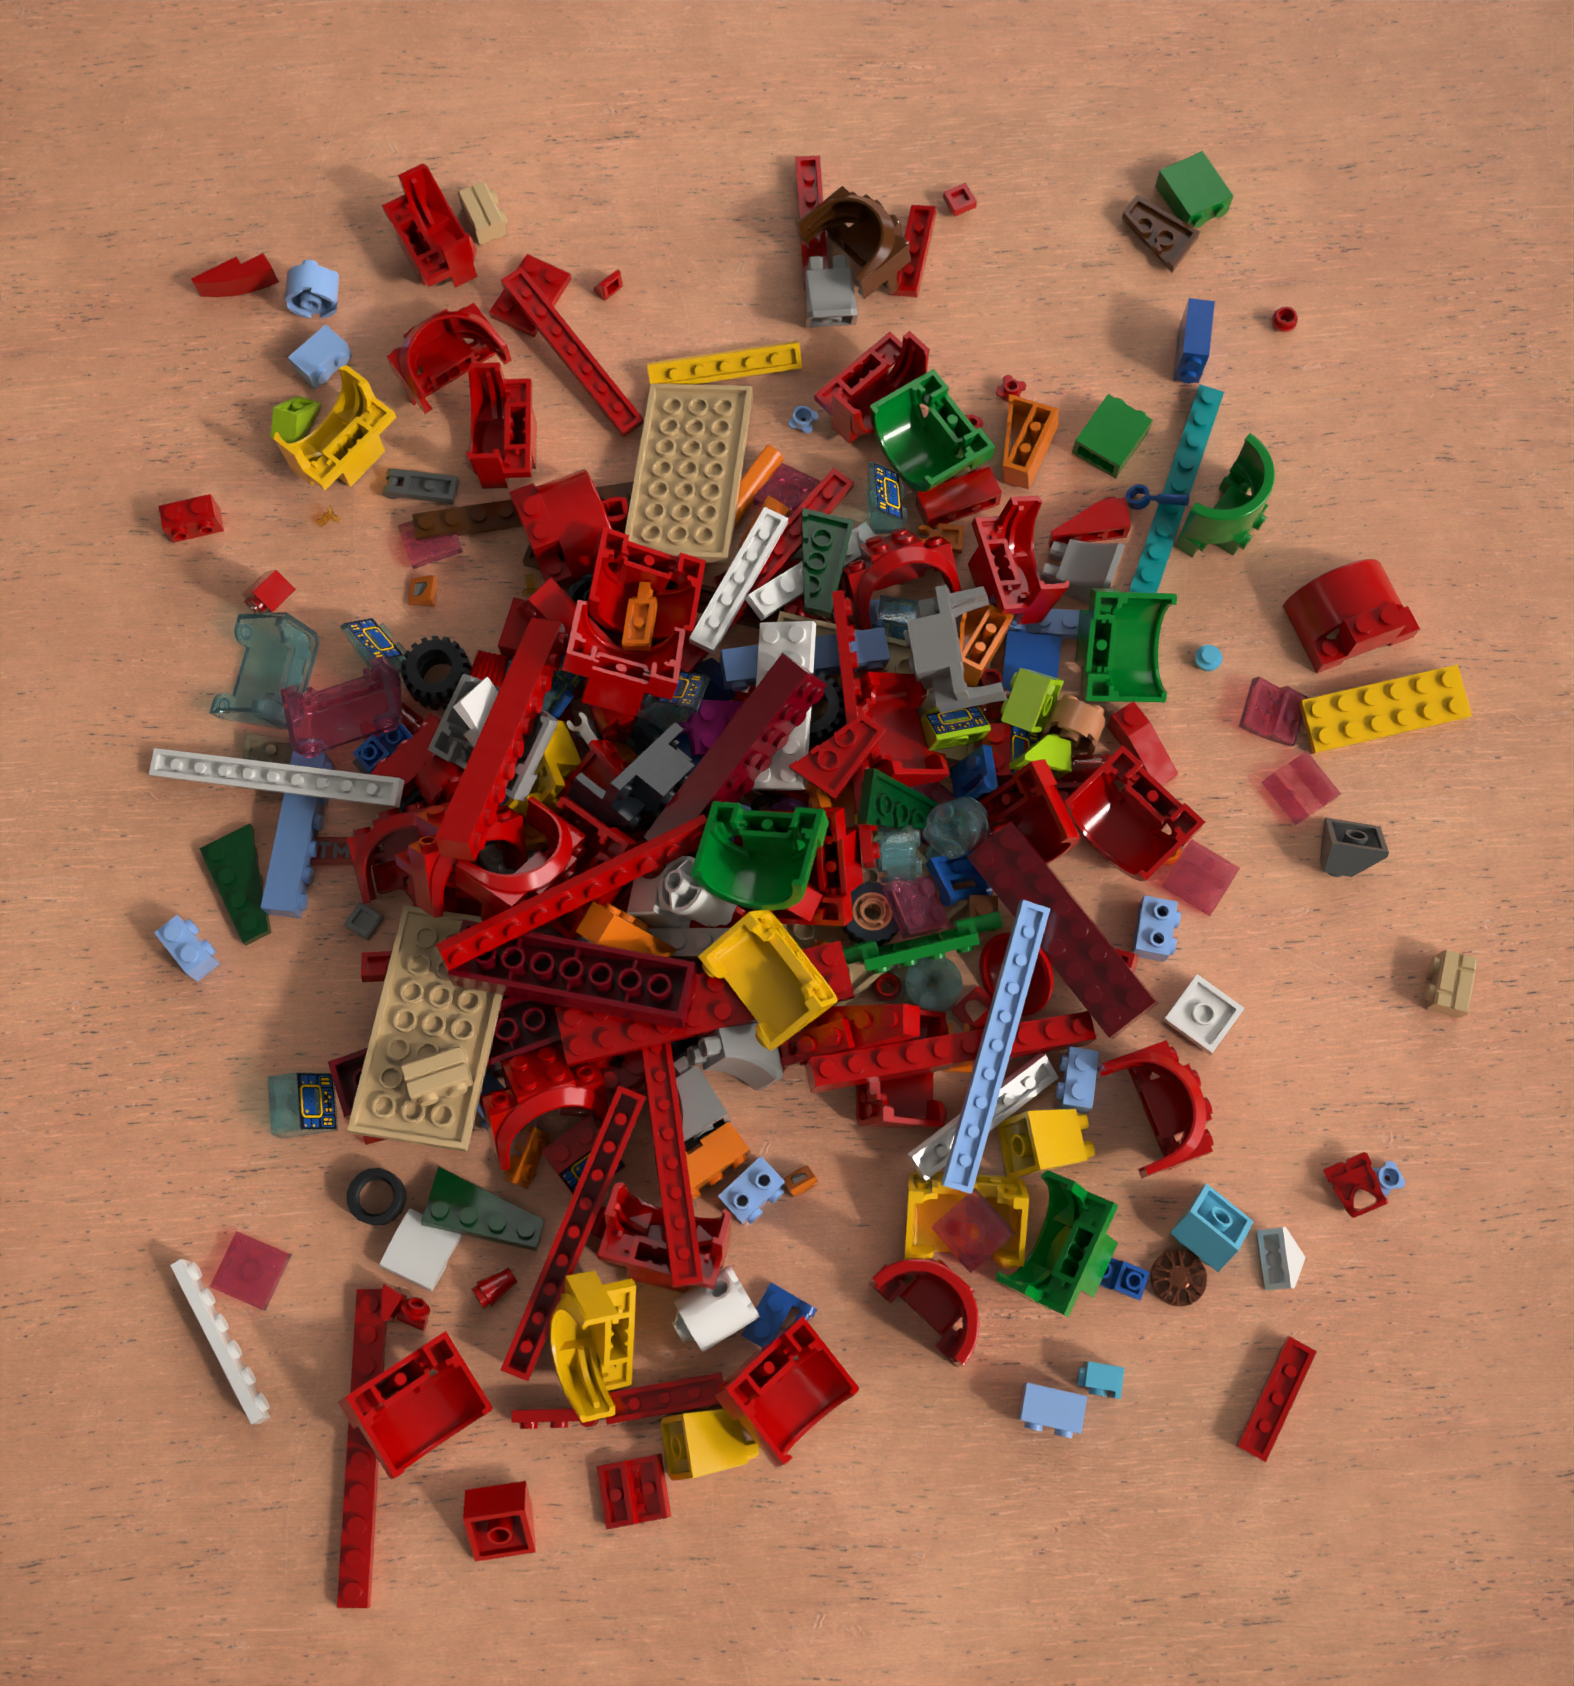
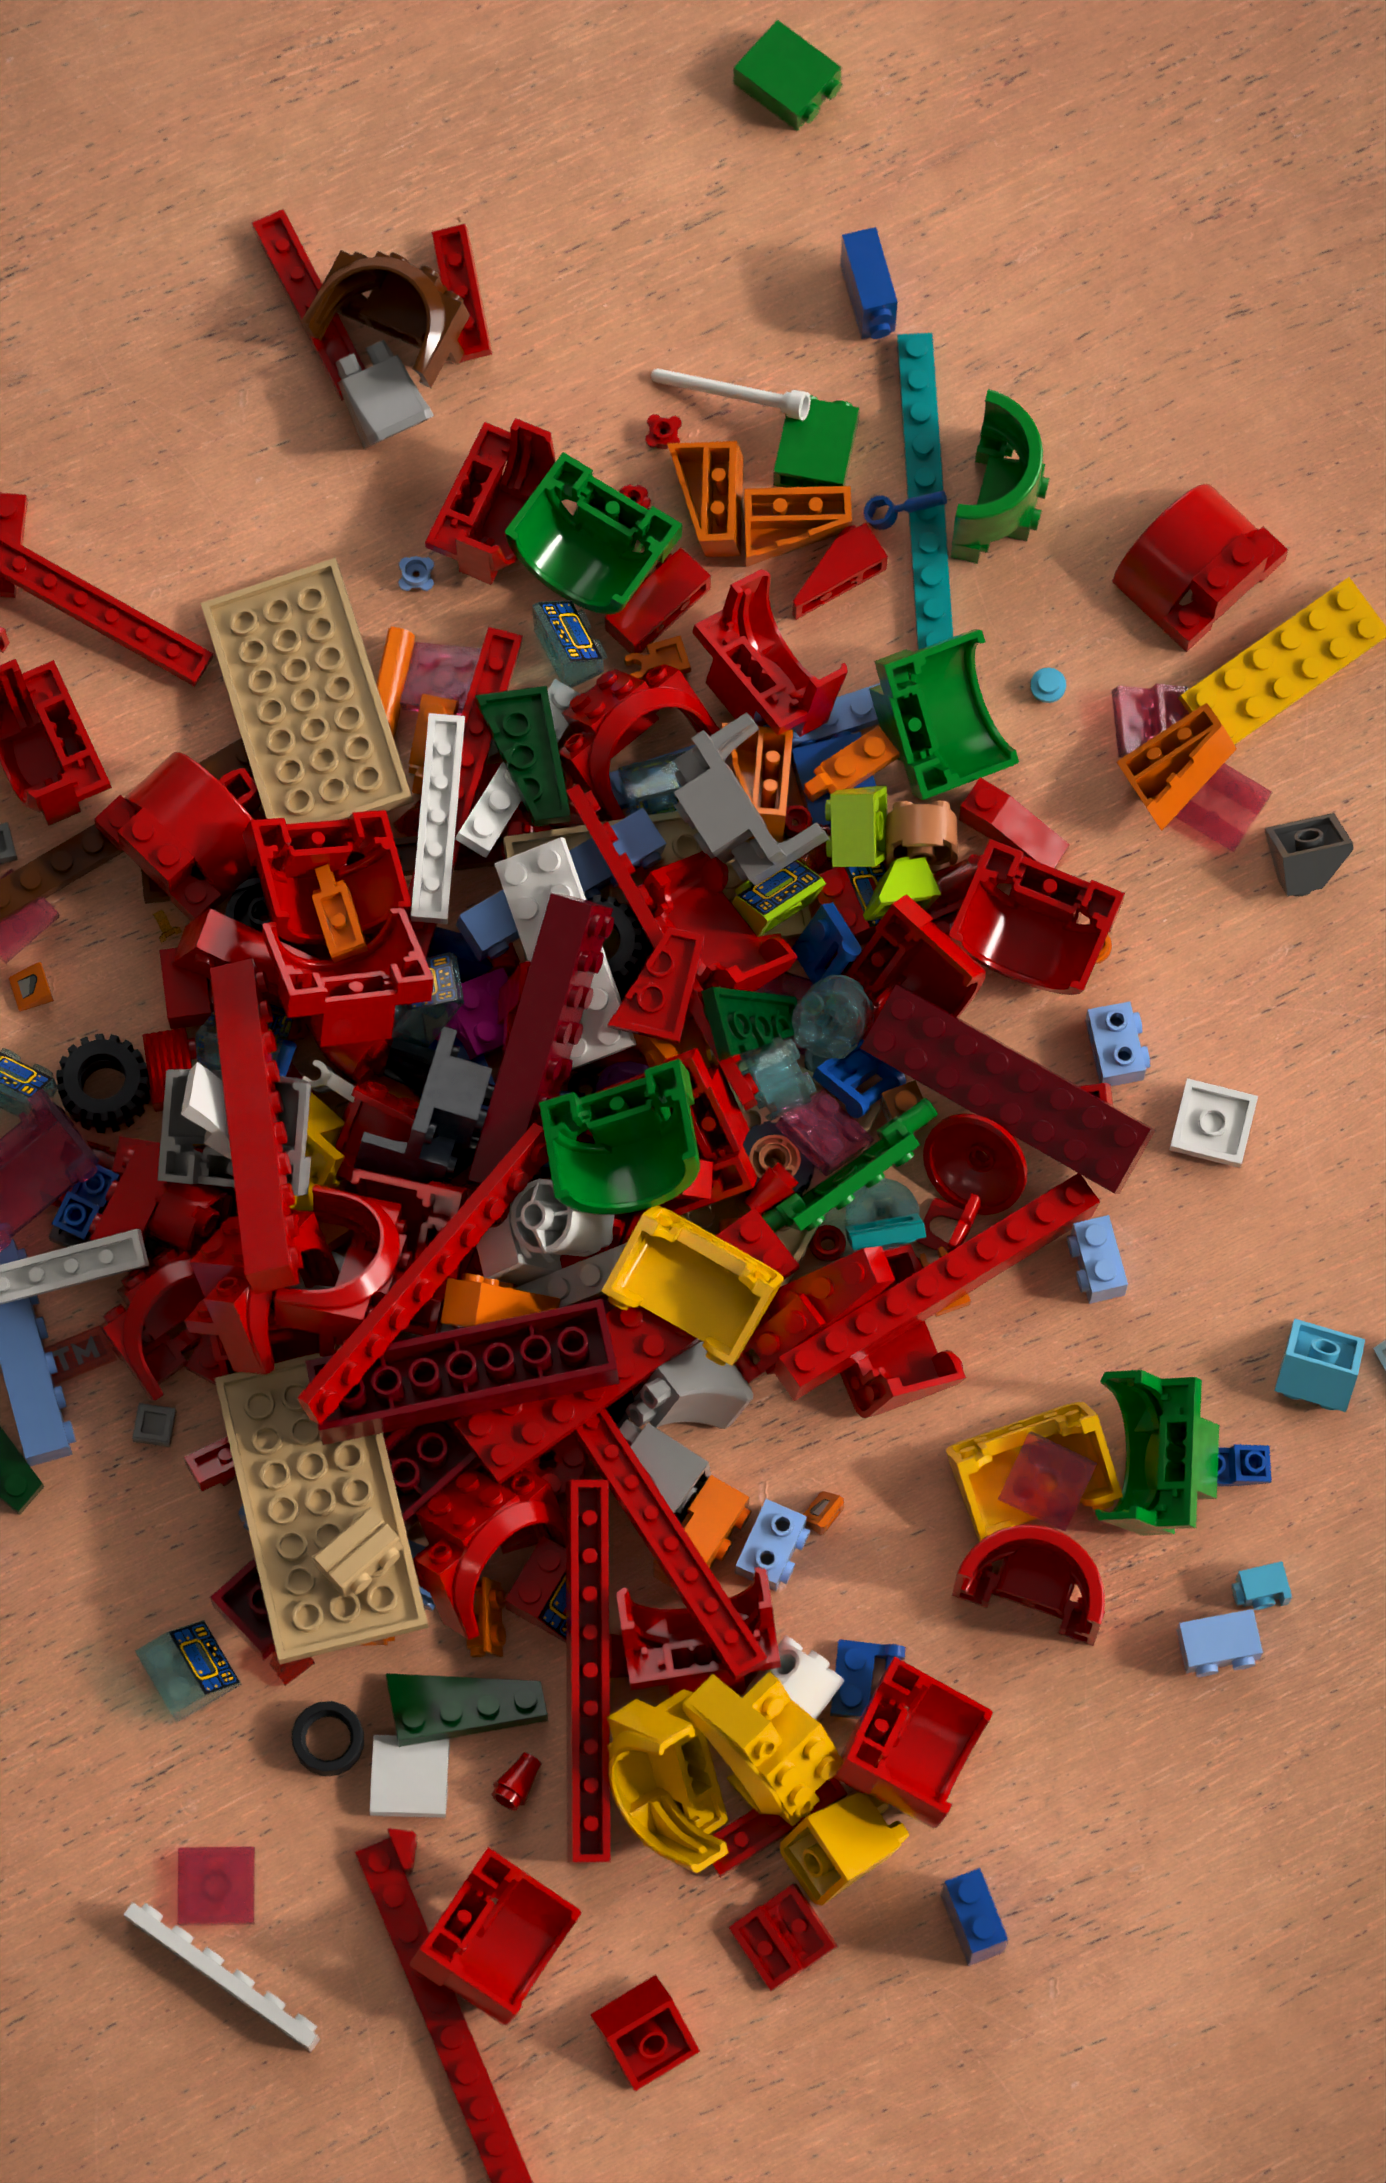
camera: 25 degrees left, 0 degrees up
red plate [396,1297,430,1331] -> none
red plate [511,1408,600,1429] -> none
red slope [593,269,623,301] -> none
yellow plate [647,341,802,385] -> none
white plate [907,1053,1058,1180] -> none
light blue plate [941,900,1050,1194] -> none
red plate [943,182,977,217] -> none
yellow hips [997,1109,1096,1179] -> none
light grey hips [1040,539,1125,605] -> none
red piece [1097,1040,1214,1179] -> none
reddish brown wing [1122,195,1201,273] -> none
copper wheel [1150,1249,1207,1307] -> none
clear pink slope [1161,838,1240,916] -> none
red plate [1271,307,1298,332] -> none
none -> white piece [651,369,811,420]
none -> yellow piece [683,1672,843,1827]
none -> orange wedge [744,486,852,567]
none -> red cone [744,1162,799,1215]
none -> orange hinge [803,725,900,802]
none -> teal plate [845,1213,926,1251]
none -> blue brick [941,1868,1009,1966]
none -> orange wedge [1116,703,1237,831]

